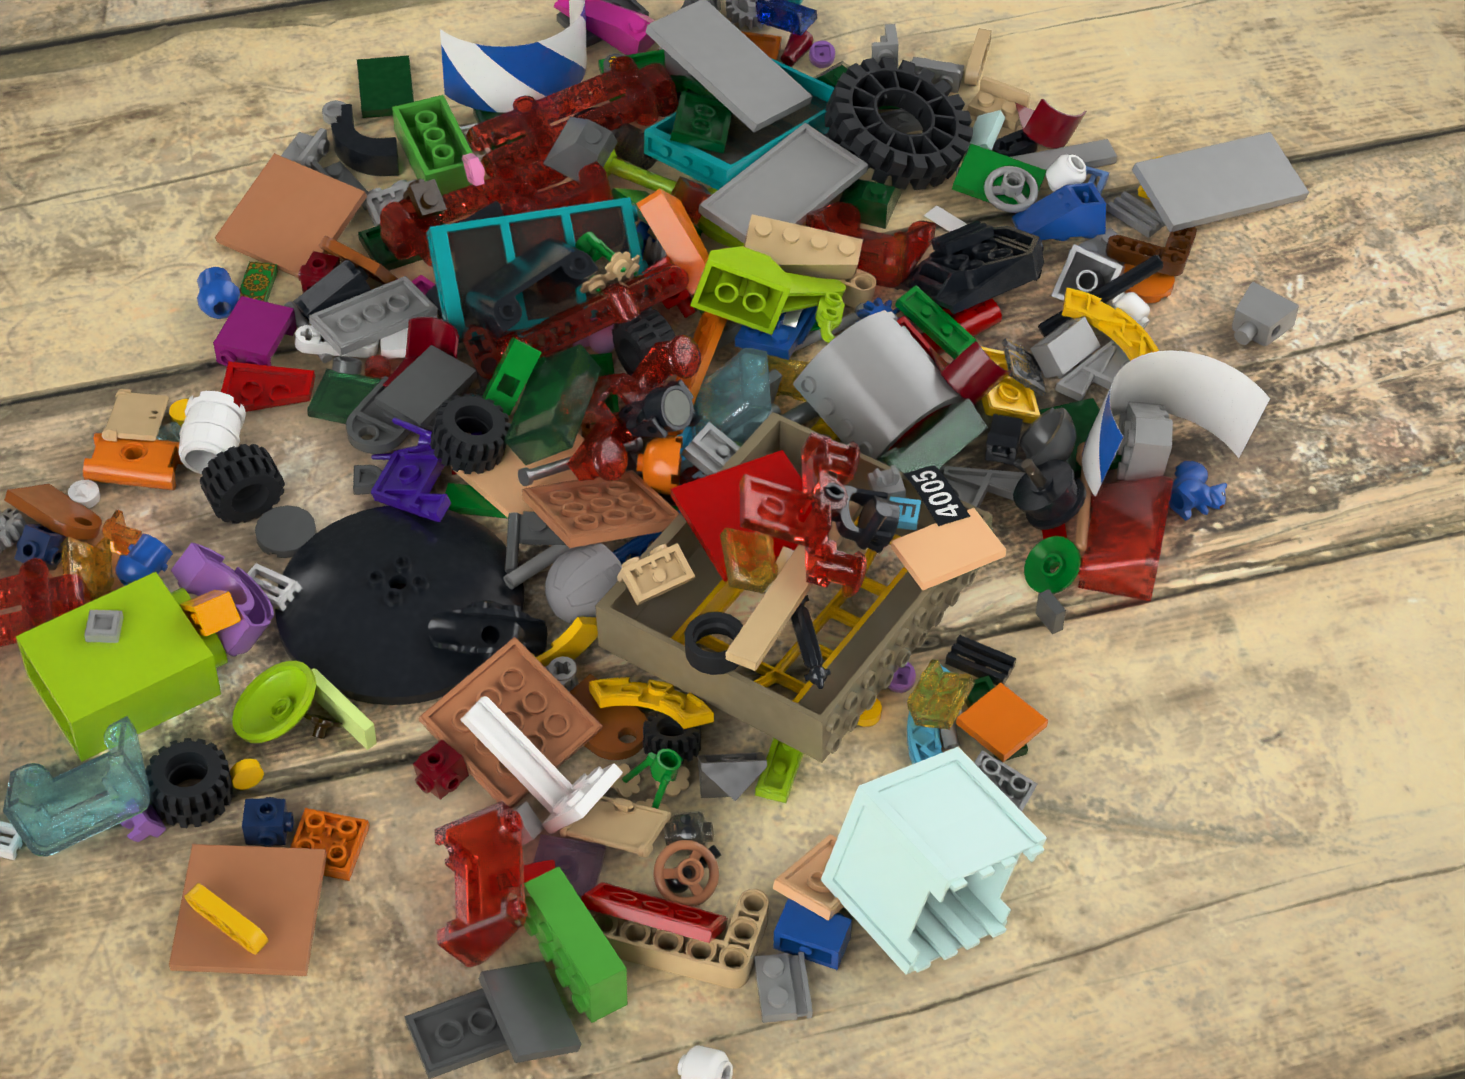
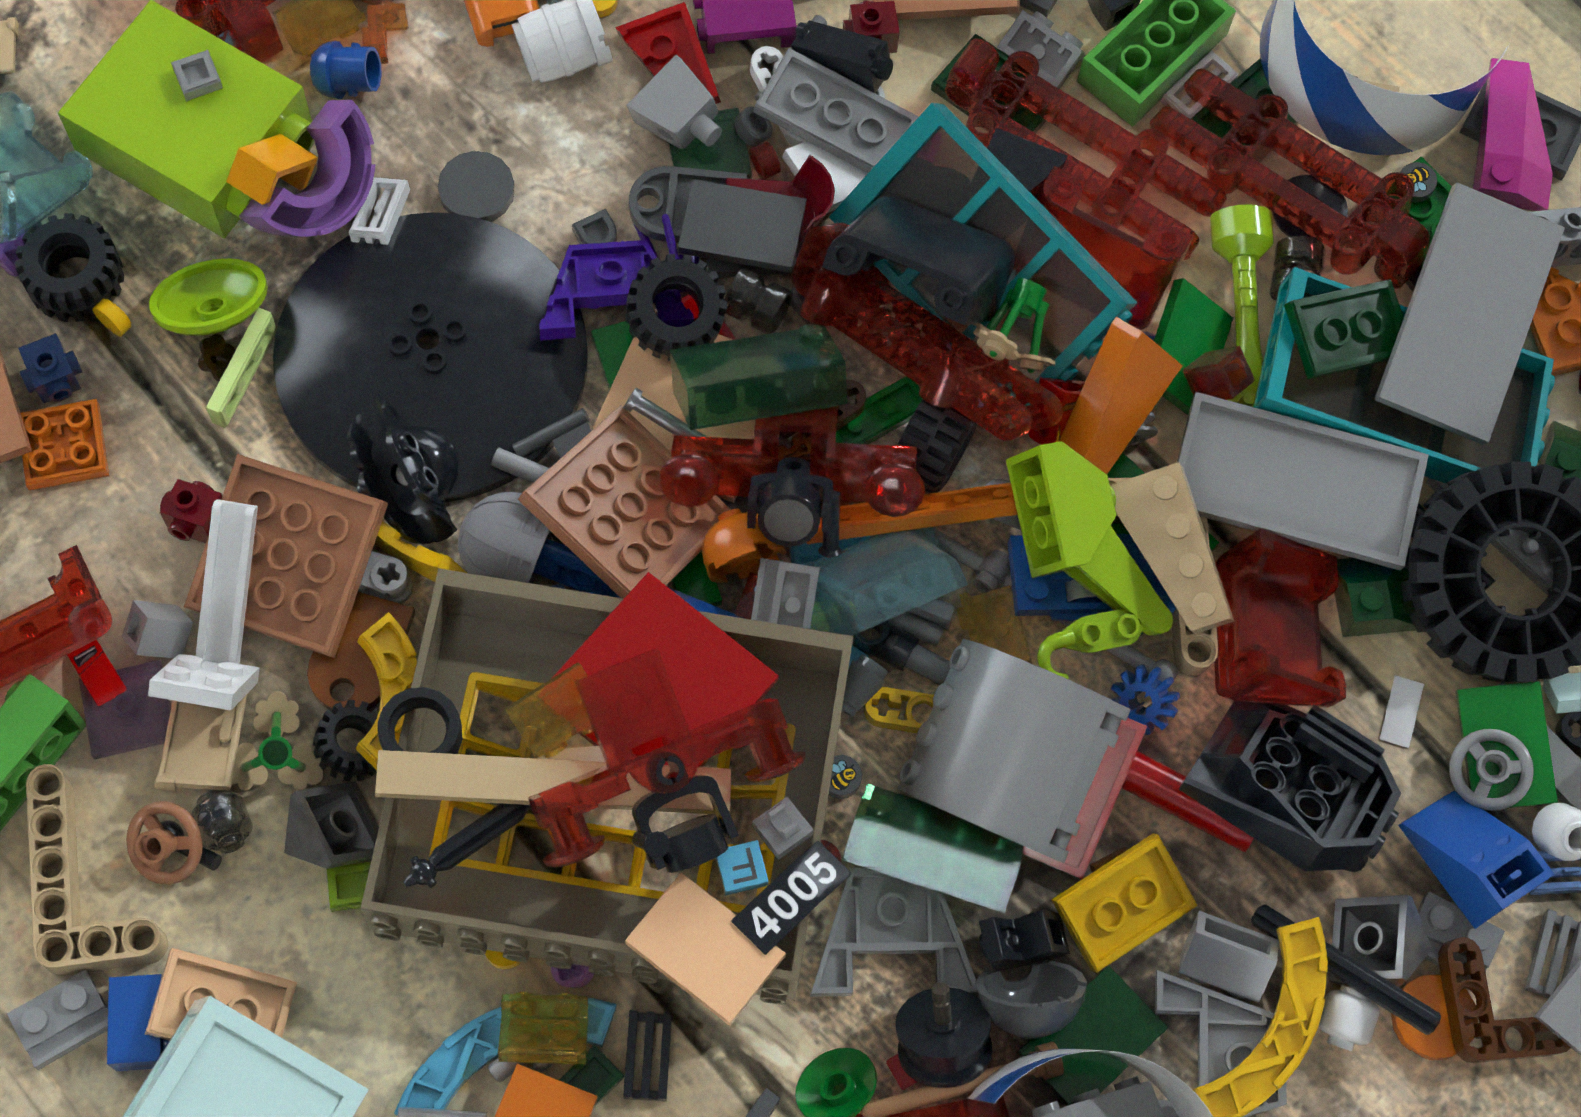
camera: 60 degrees right, 20 degrees up
black tyre [200,444,285,524] -> none
dark orange tile [319,236,398,285] -> none
dark brown bracket [403,179,447,220] -> none
bright pink tile [462,153,485,186] -> none
green brick [482,337,542,416] -> none
dark grey slope [543,117,618,189] -> none
red tile [581,882,728,943] -> none
tan bracket [617,543,695,606] -> none
green tile [895,285,977,360] -> none
dark red piece [930,341,1013,404] -> none
piece [1002,338,1047,396] -> none
none -> light grey torso [627,55,722,149]

